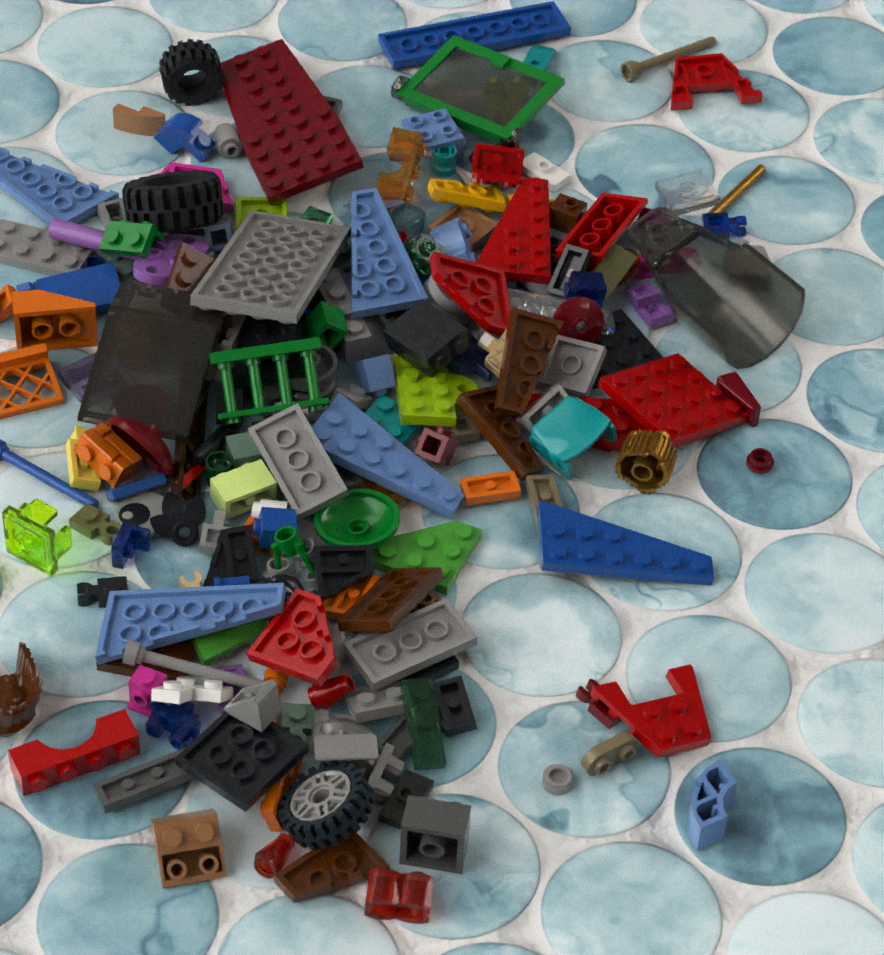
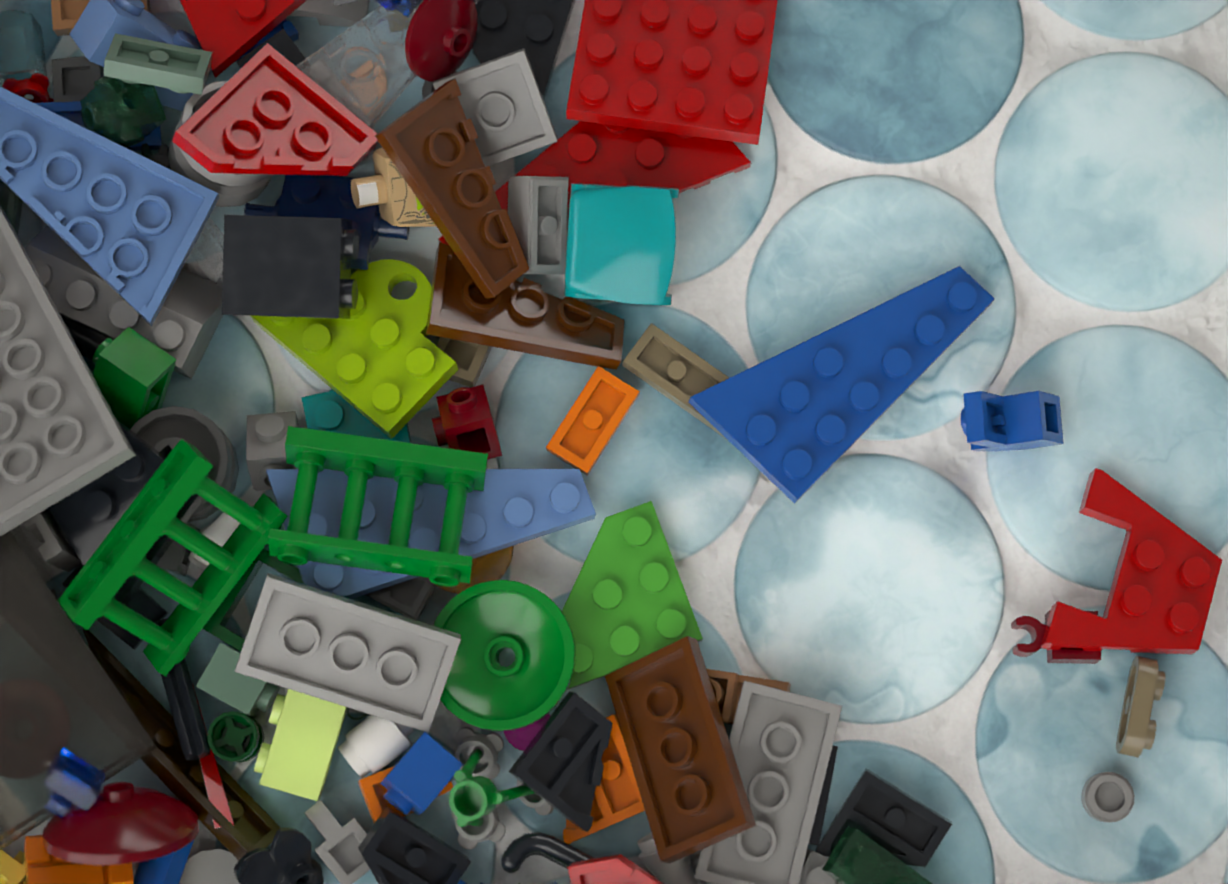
camera: 40 degrees left, 35 degrees up
medium blue slope [349,354,396,397] -> none
pearl gold brick [615,429,678,494] -> none
dark red plate [746,448,774,474] -> none
none -> clear blue tile [43,747,106,818]
none -> sand green plate [104,33,212,95]
none -> green fence [268,426,488,586]
none -> blue brick [960,391,1064,451]

